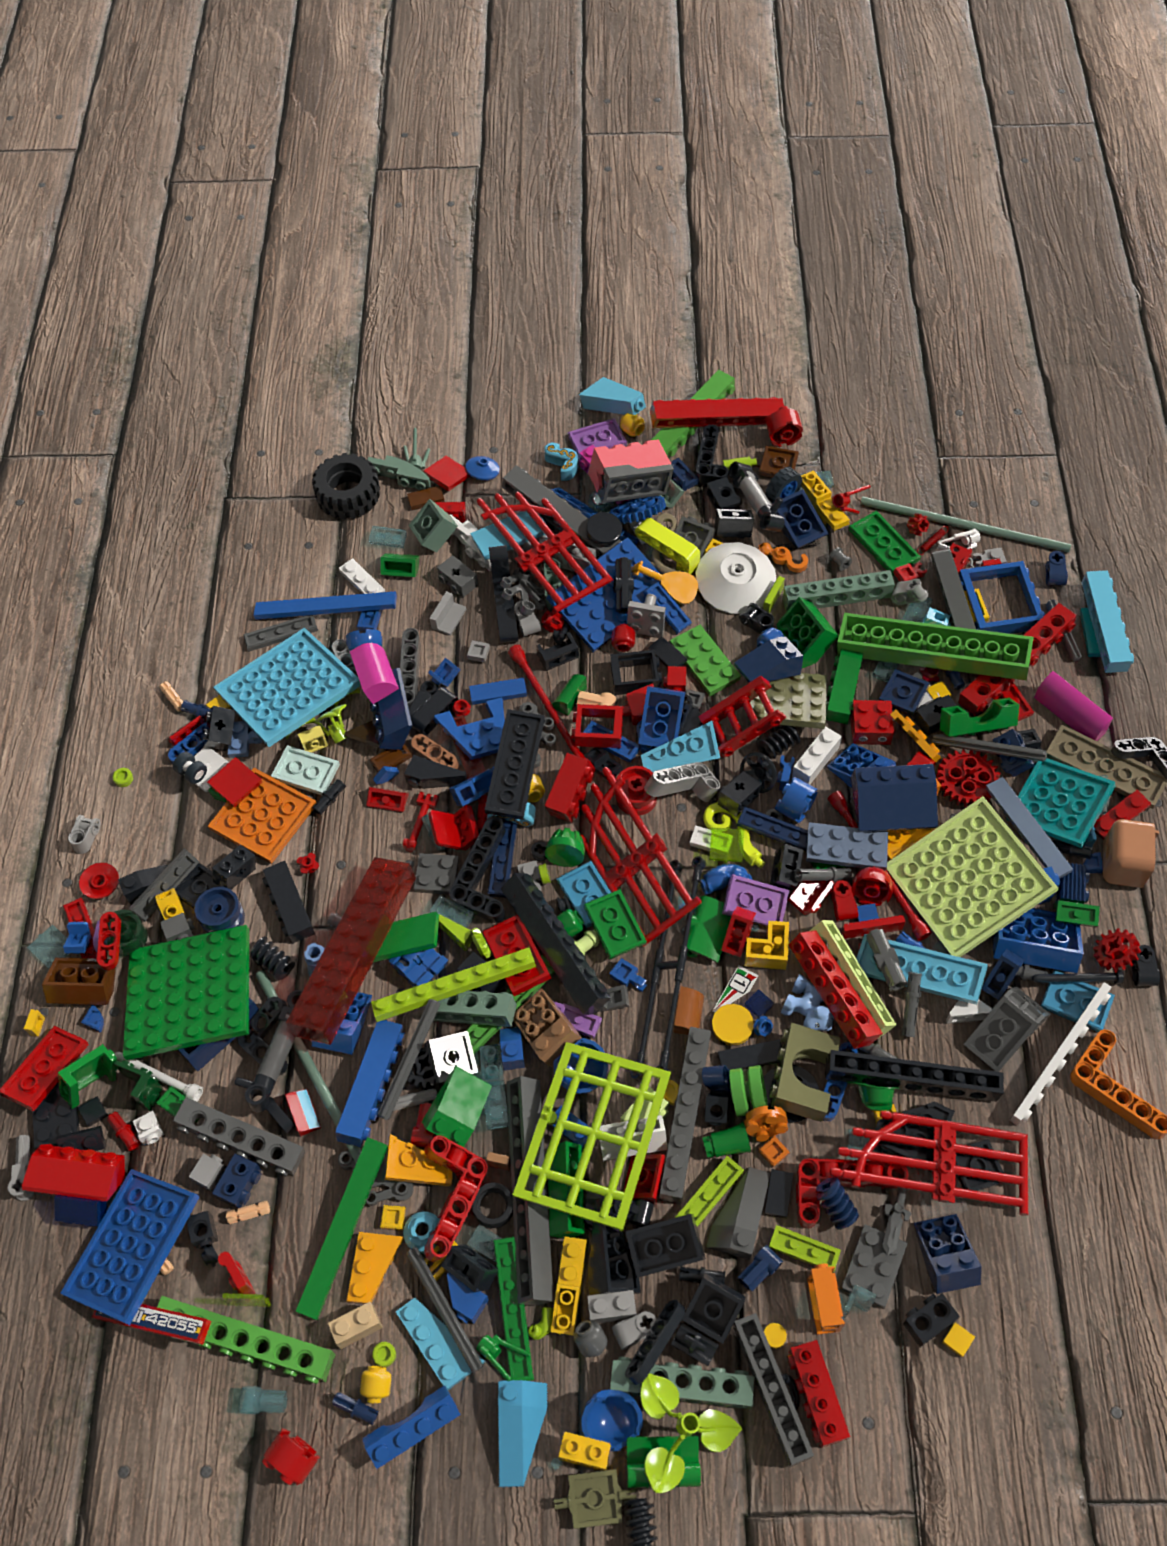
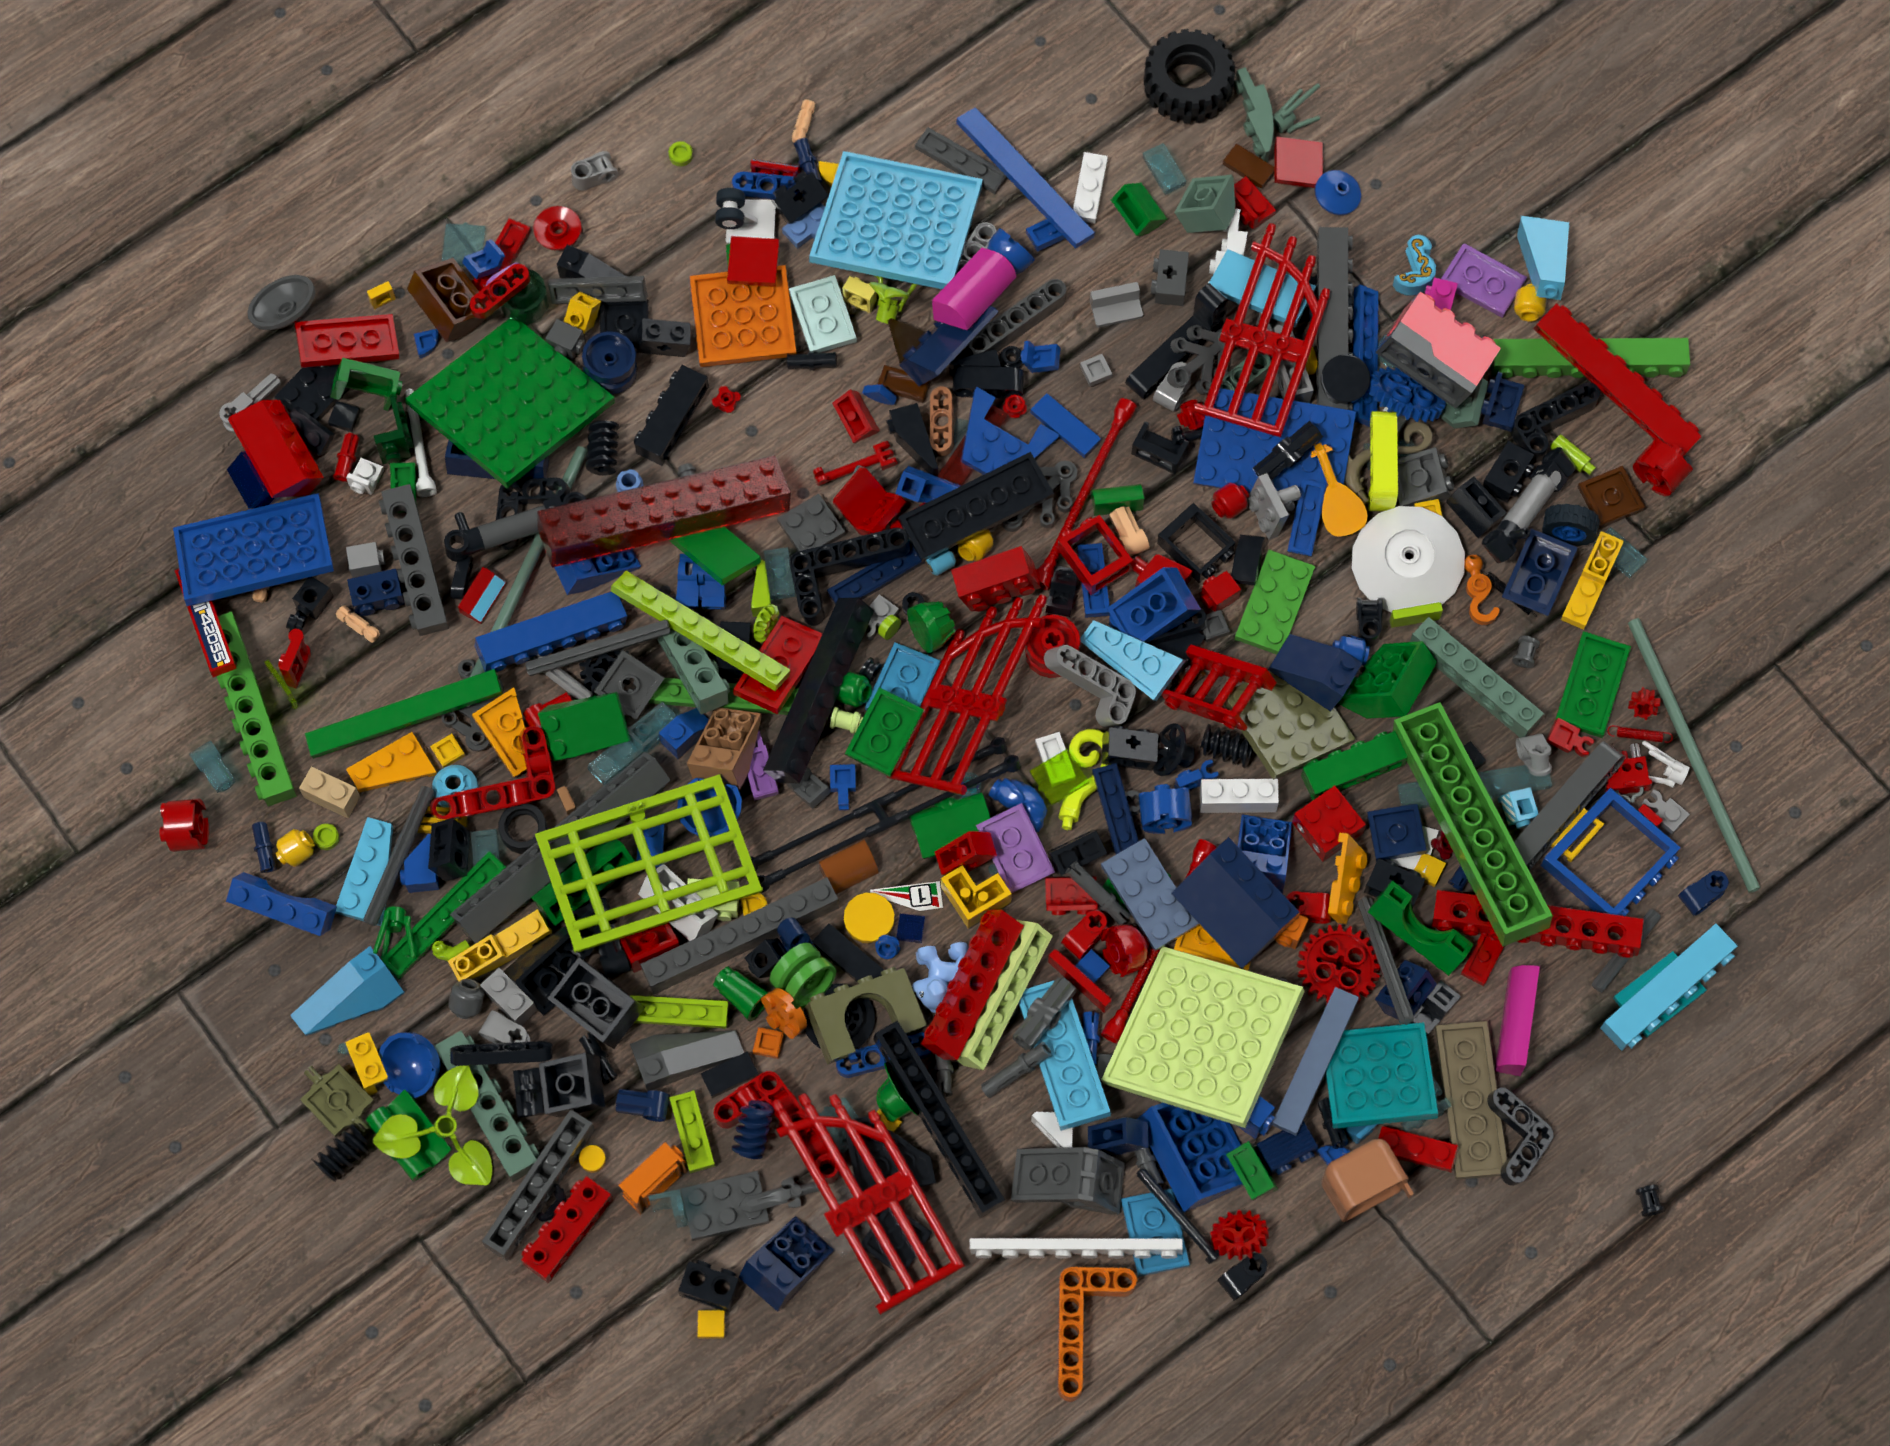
camera: 50 degrees right, 10 degrees up
red plant [832,485,871,514] -> none

